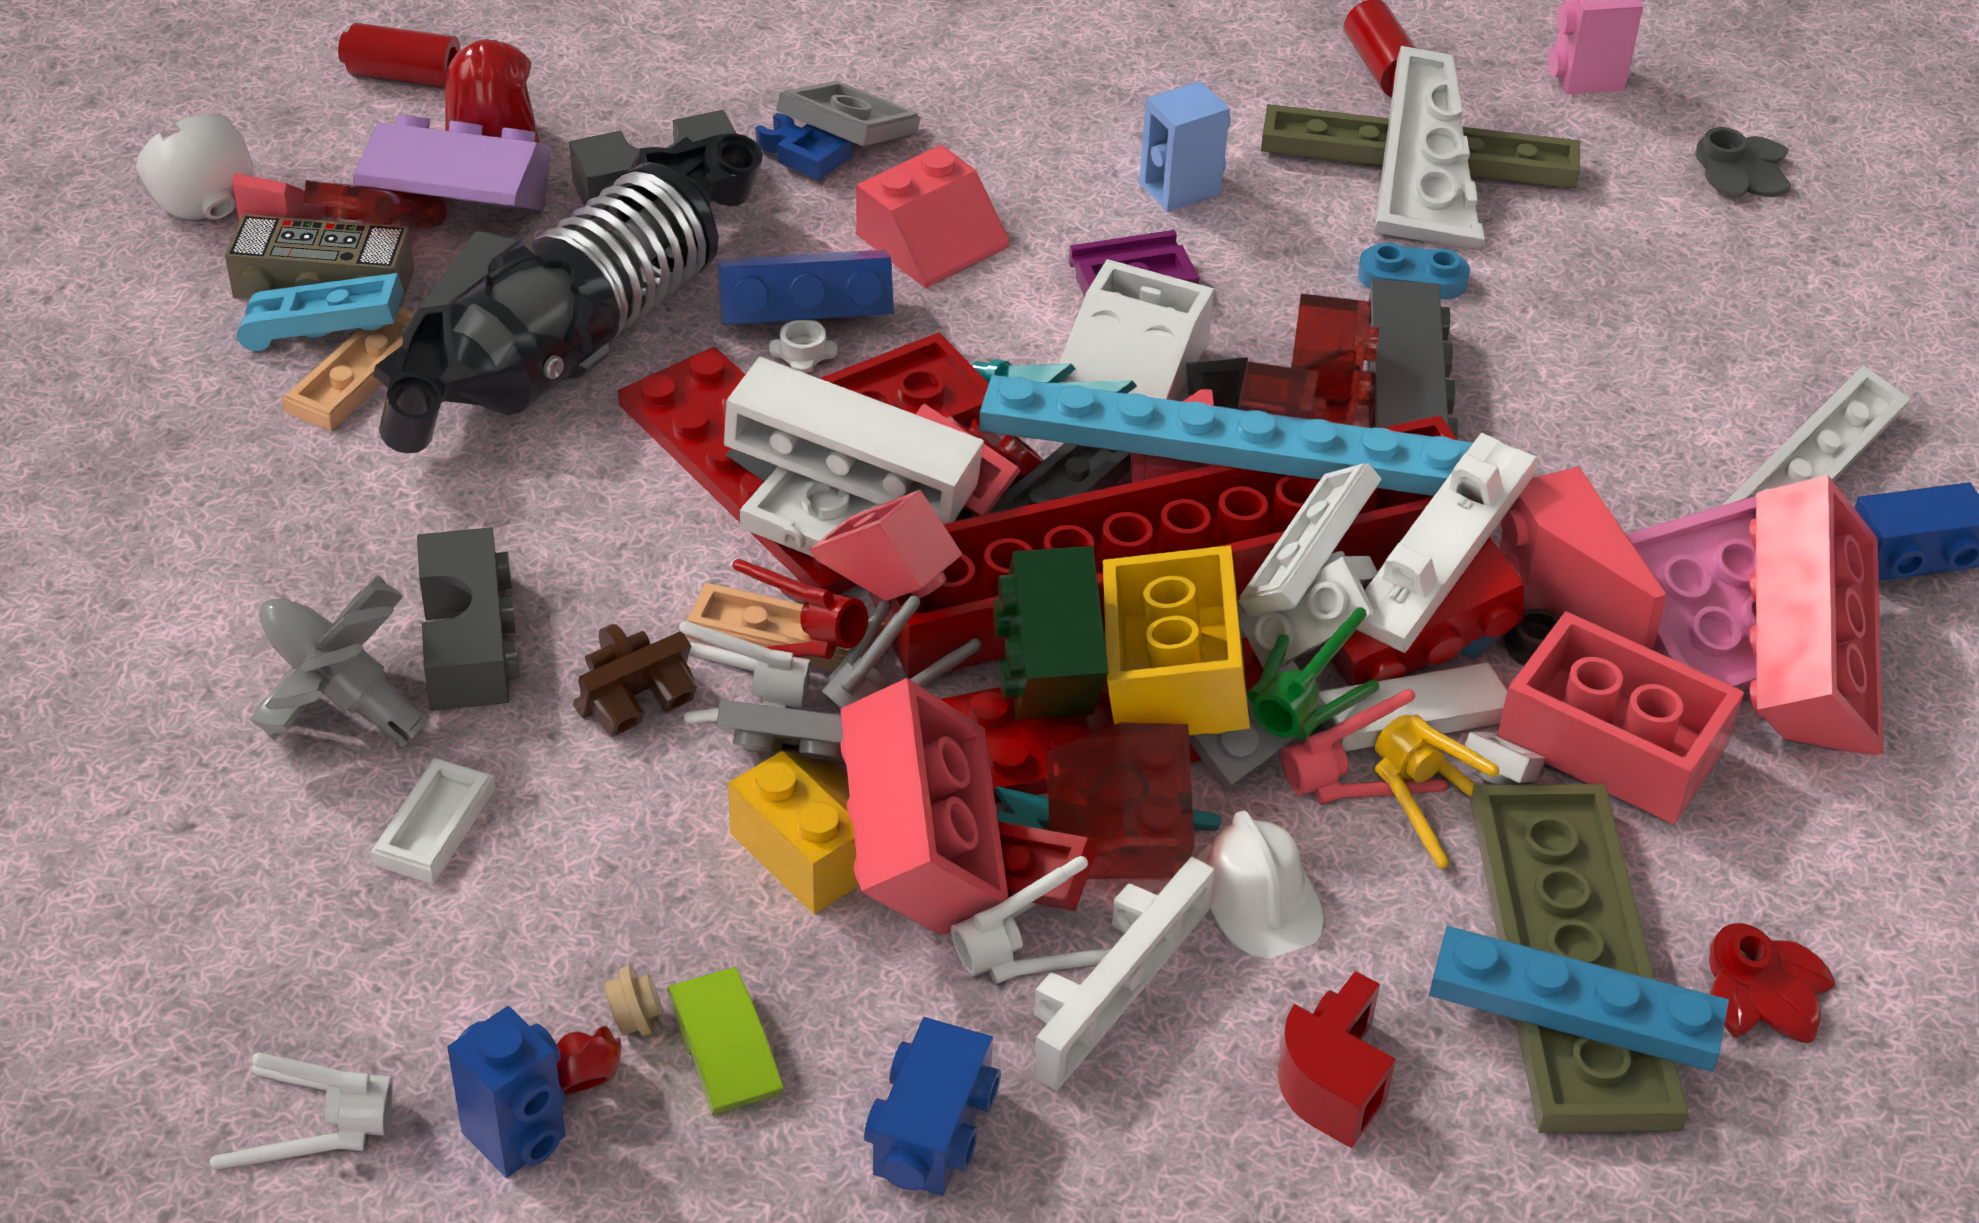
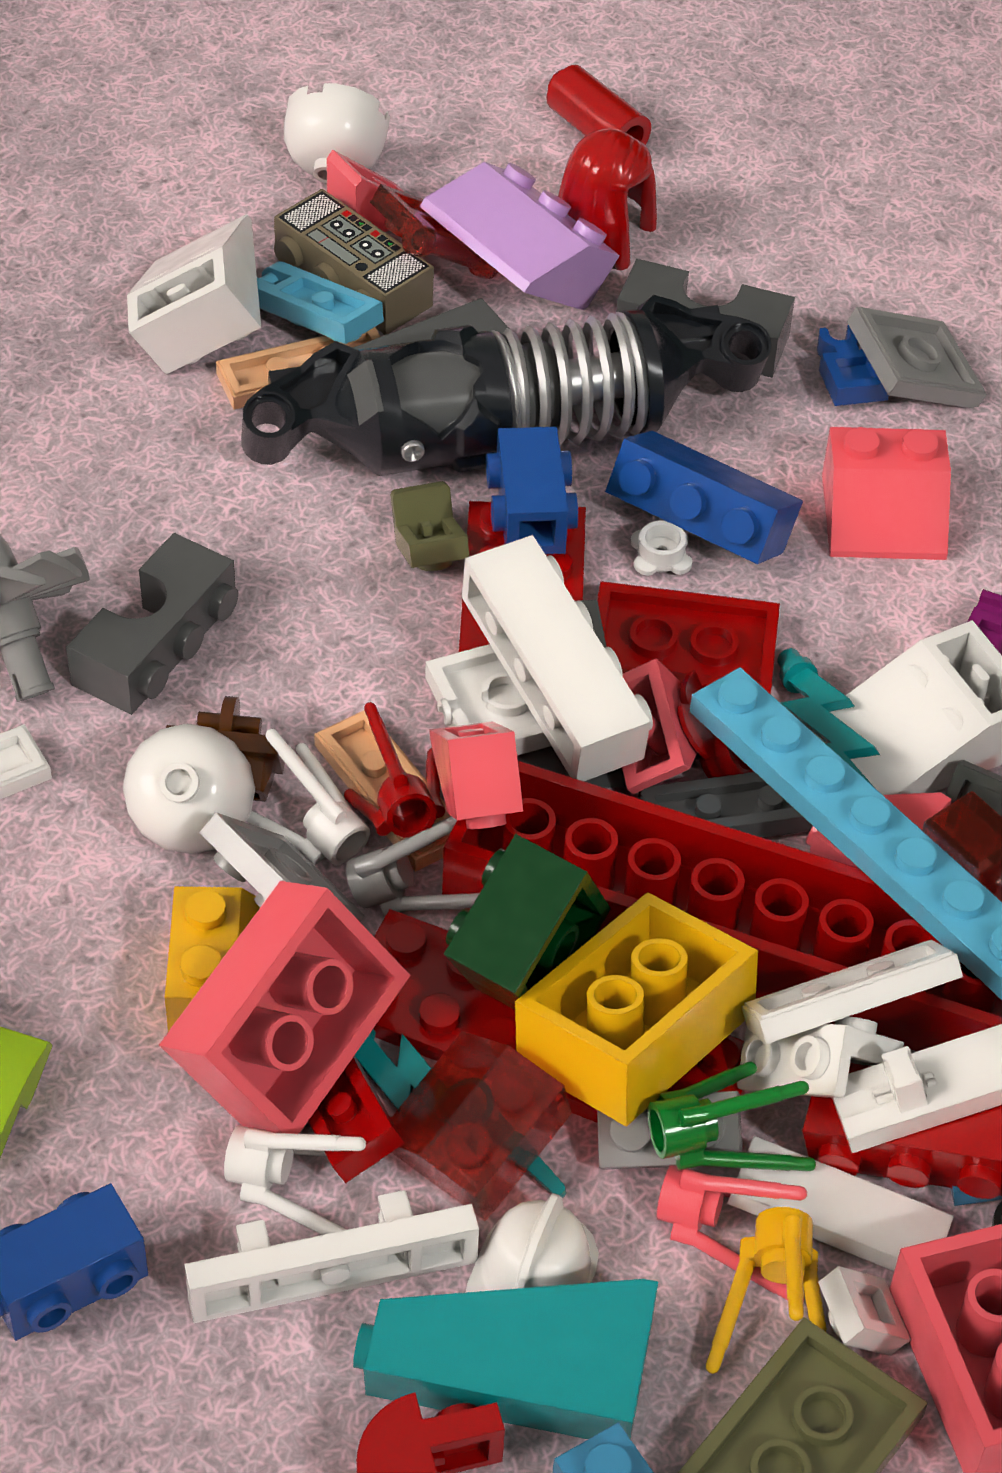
camera: 40 degrees right, 5 degrees up
none -> white cylinder [123,723,255,854]
none -> white slope [127,214,261,374]
none -> teal slope [353,1279,658,1439]
none -> olive bracket [390,481,469,571]
none -> blue brick [486,427,578,554]

